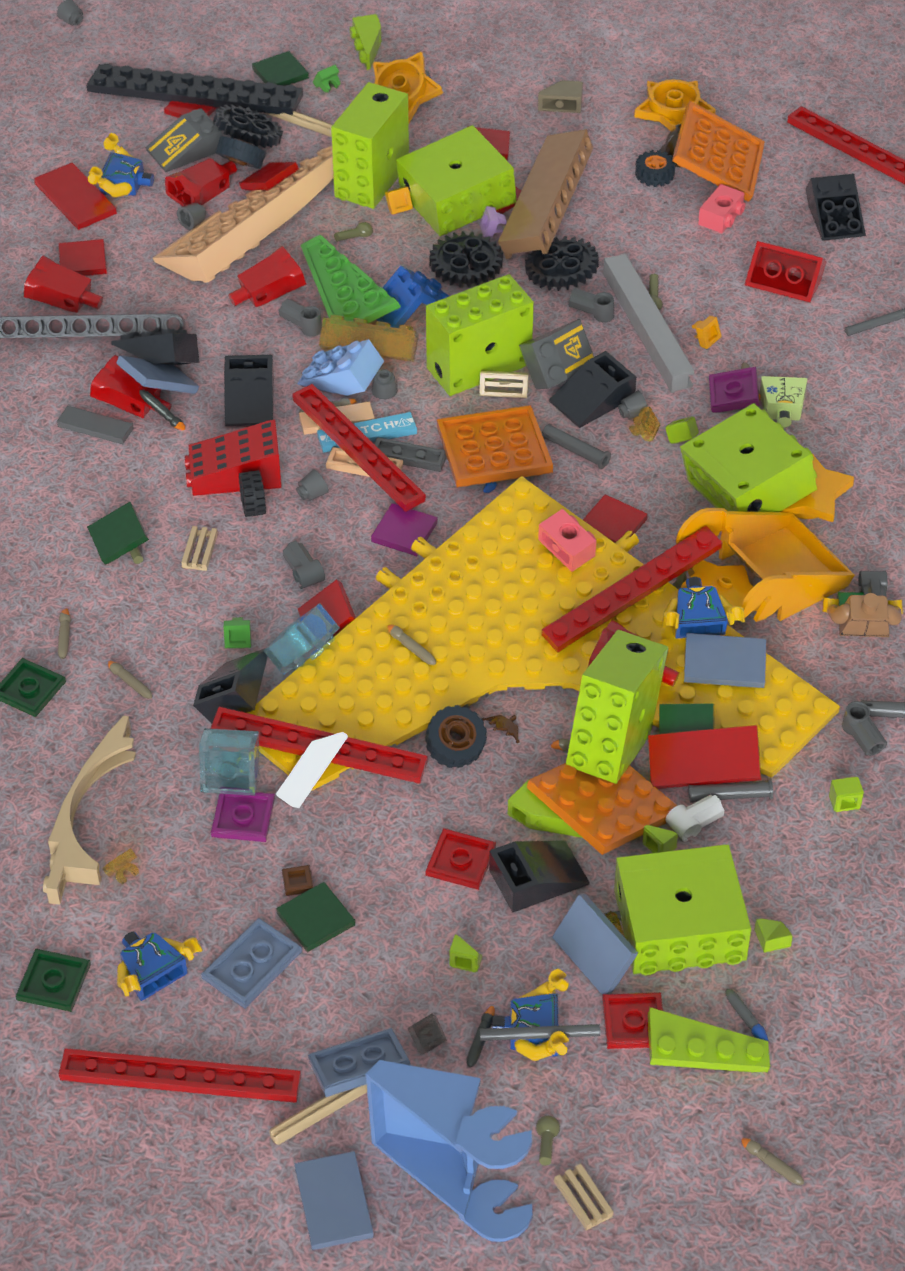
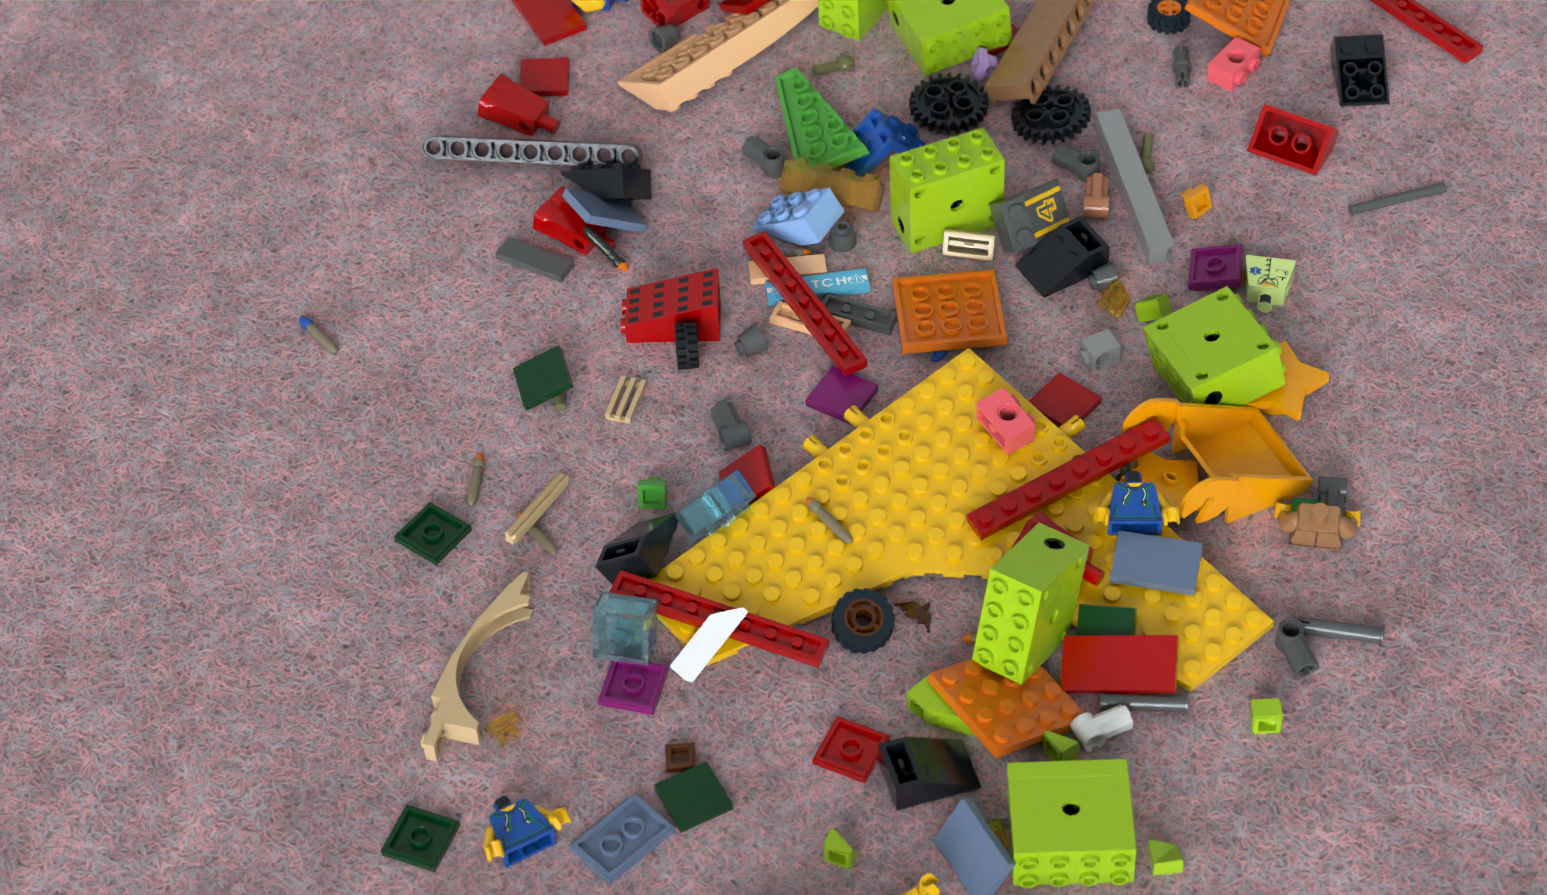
camera: 10 degrees right, 0 degrees up
black slope [224,354,274,426] -> none
red piece [228,246,307,307] -> none
light orange tile [385,186,413,215] -> none
dark grey pin [542,424,611,469] -> none
none -> tan axle [504,472,570,545]
none -> light grey brick [1078,329,1121,373]
none -> nougat piece [1083,173,1109,219]
none -> dark grey pin [1172,45,1191,88]

